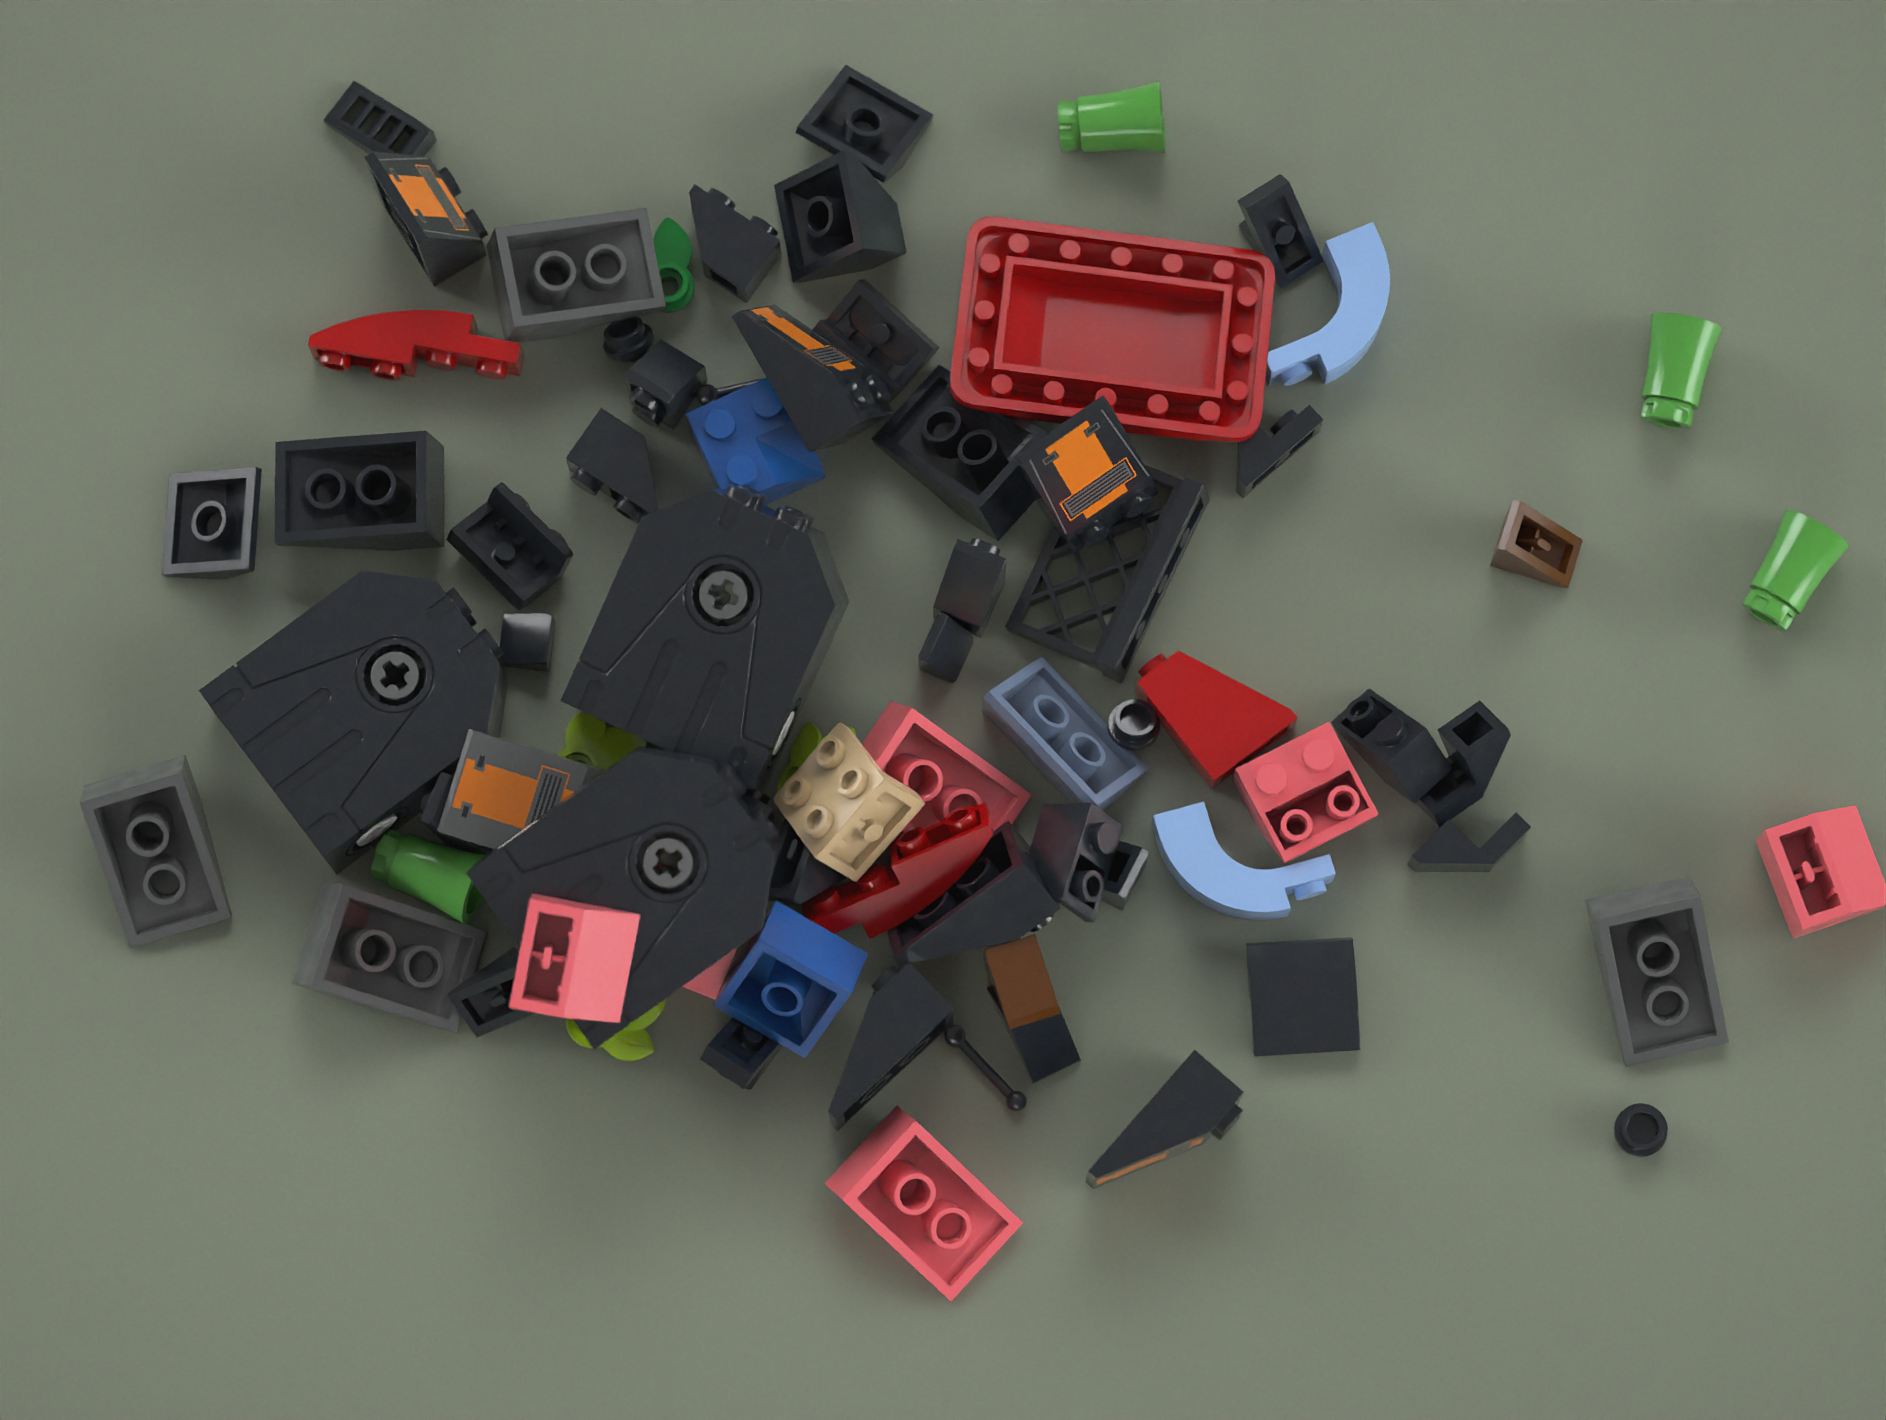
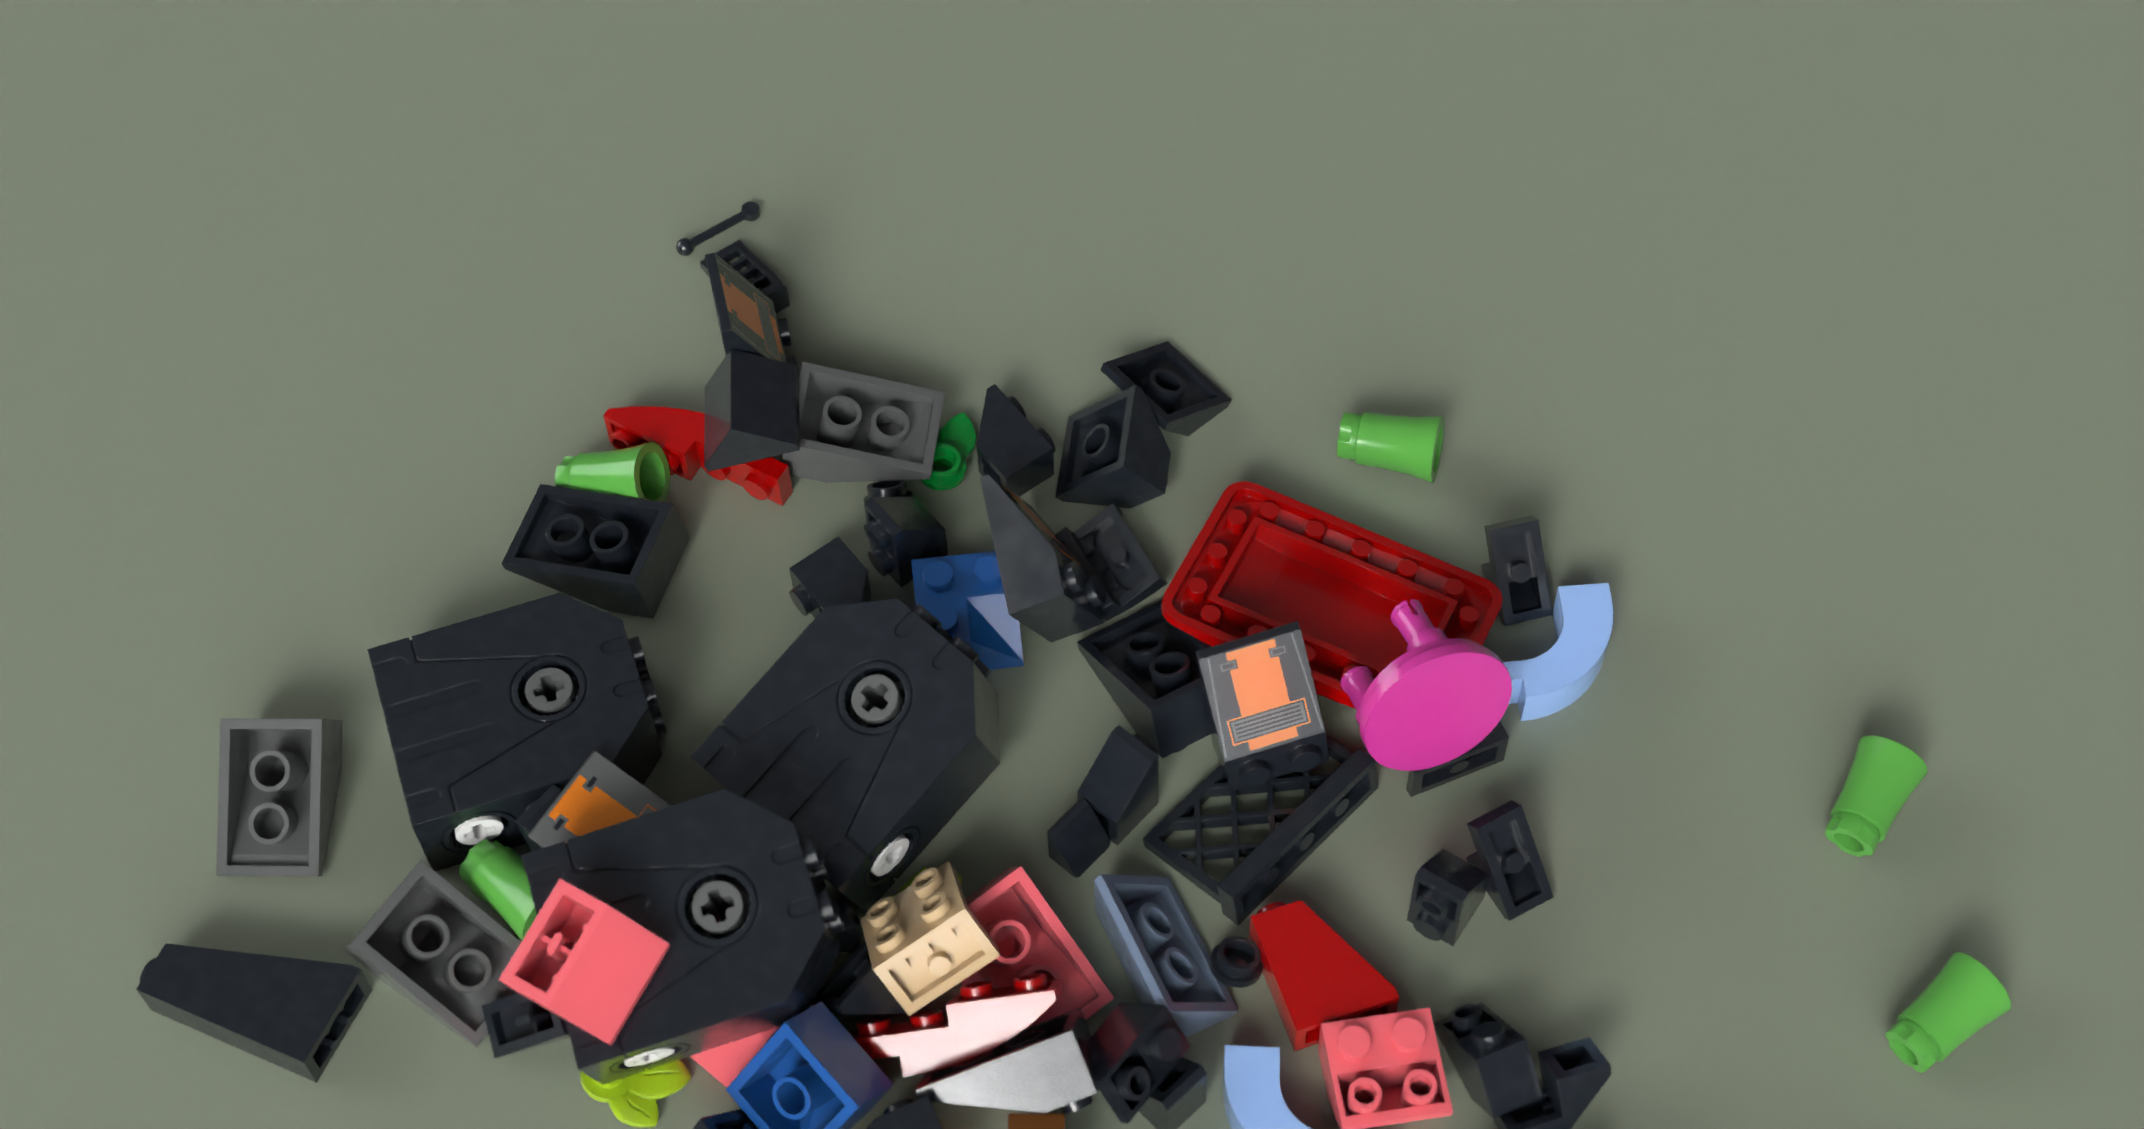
camera: 20 degrees right, 20 degrees down
black slope [162,467,262,580] -> none
black bracket [446,482,573,611] -> none
black slope [499,613,556,672] -> none
reddish brown slope [1490,500,1583,588] -> none
none -> black slope [136,943,372,1083]
none -> bright green plant [555,442,670,502]
none -> black hinge [676,201,760,256]
none -> black slope [704,349,800,472]
none -> dark pink piece [1340,599,1512,771]
none -> black slope [1407,849,1489,946]
none -> black slope [1466,800,1554,921]

